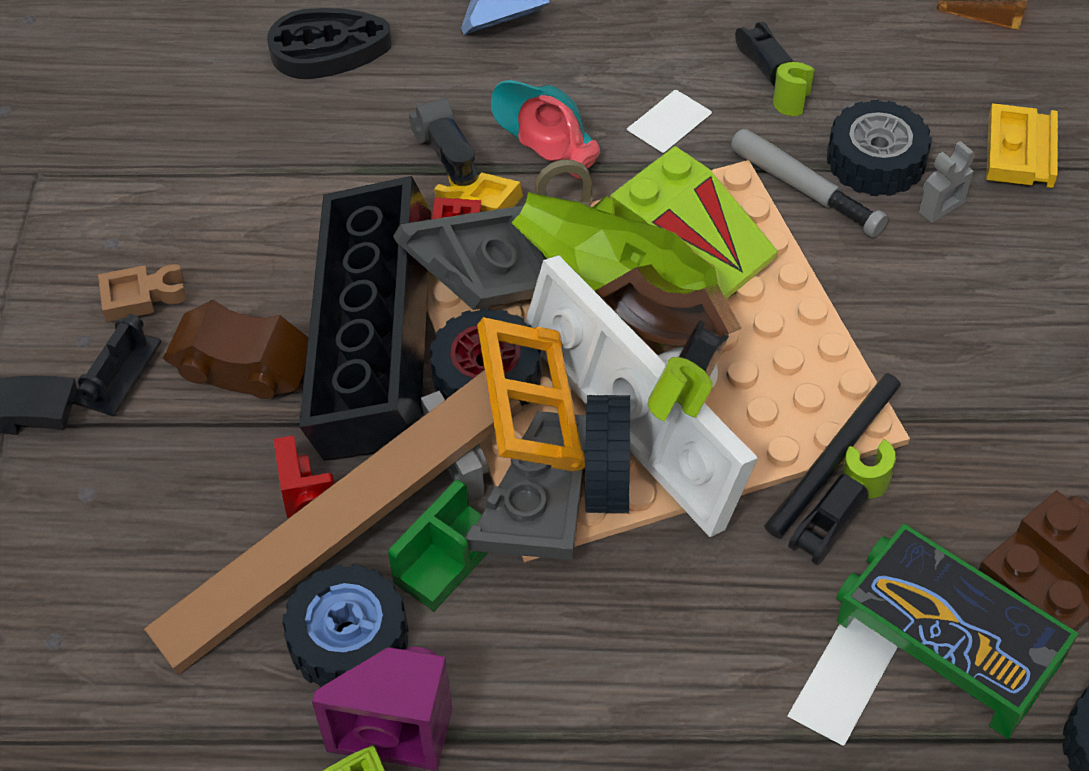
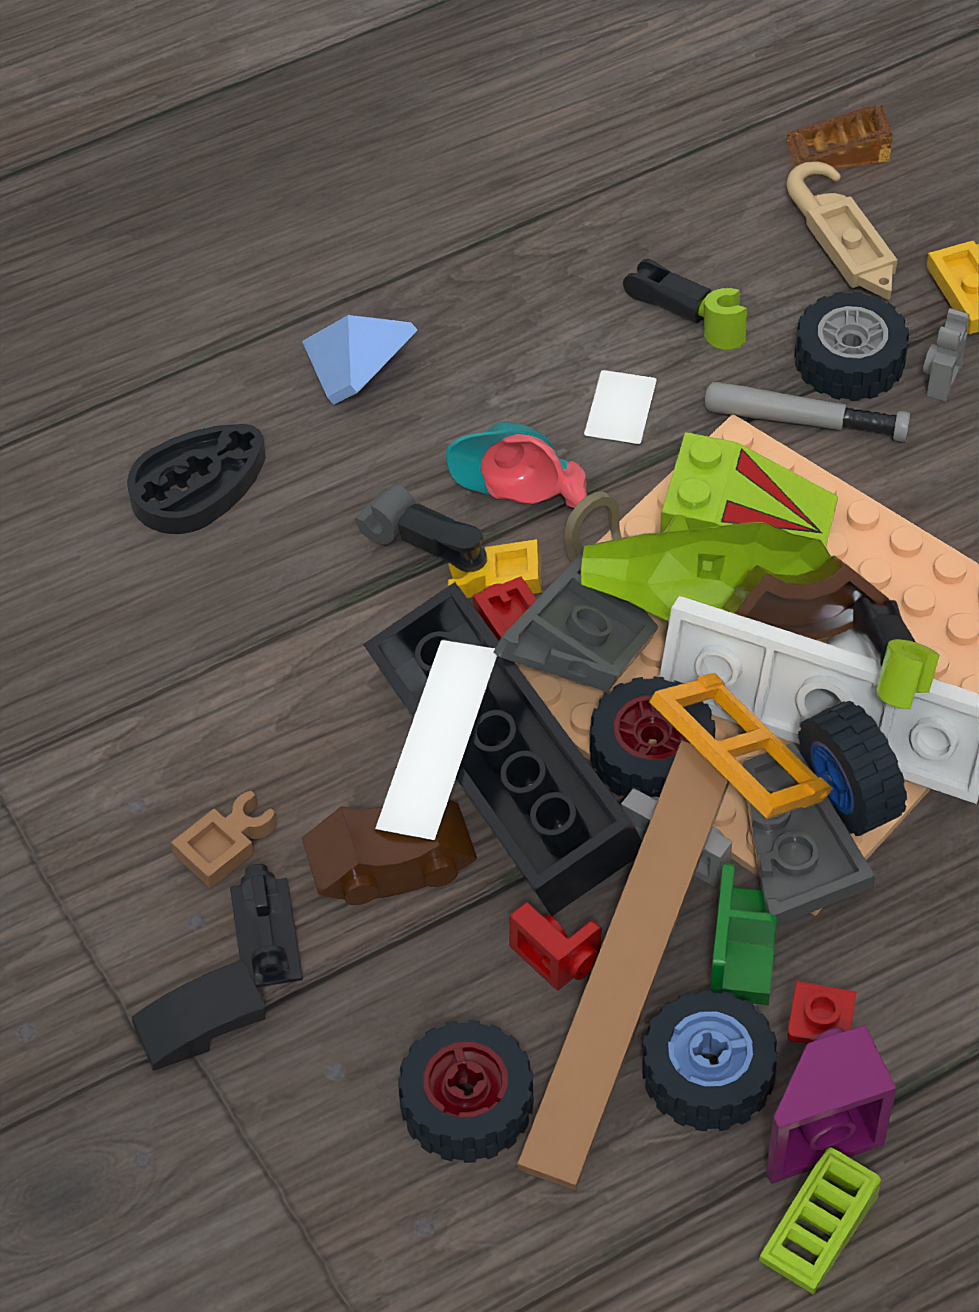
camera: 30 degrees left, 0 degrees up
none -> white sticker [375,640,497,840]
none -> black wheel [398,1020,534,1163]
none -> tan plate [786,161,897,300]
none -> red bracket [787,981,857,1044]

